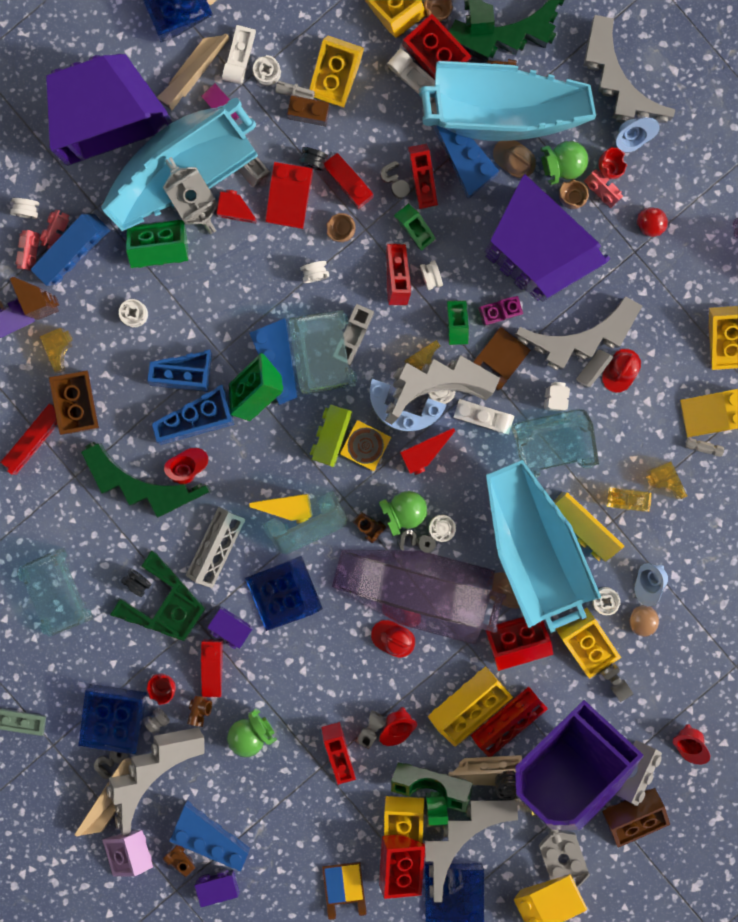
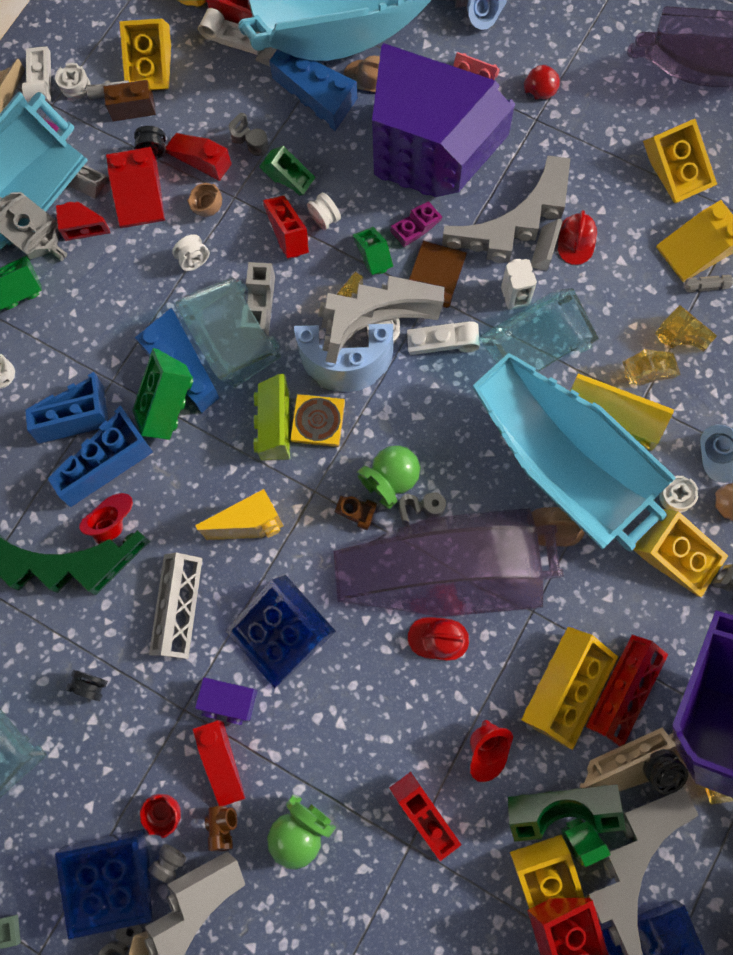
camera: 20 degrees left, 15 degrees down
dark green wing [110,550,206,641] -> none
clear light blue windscreen [262,490,347,554] -> none
dark grey leg [355,710,387,749] -> none
red slope [400,428,455,475] -> none
red slope [408,143,438,209] -> none
white wheel [429,515,456,542] -> none
red slope [485,617,554,671] -> none
bright green tile [540,140,588,185] -> none
red hair [598,147,627,179] -> none

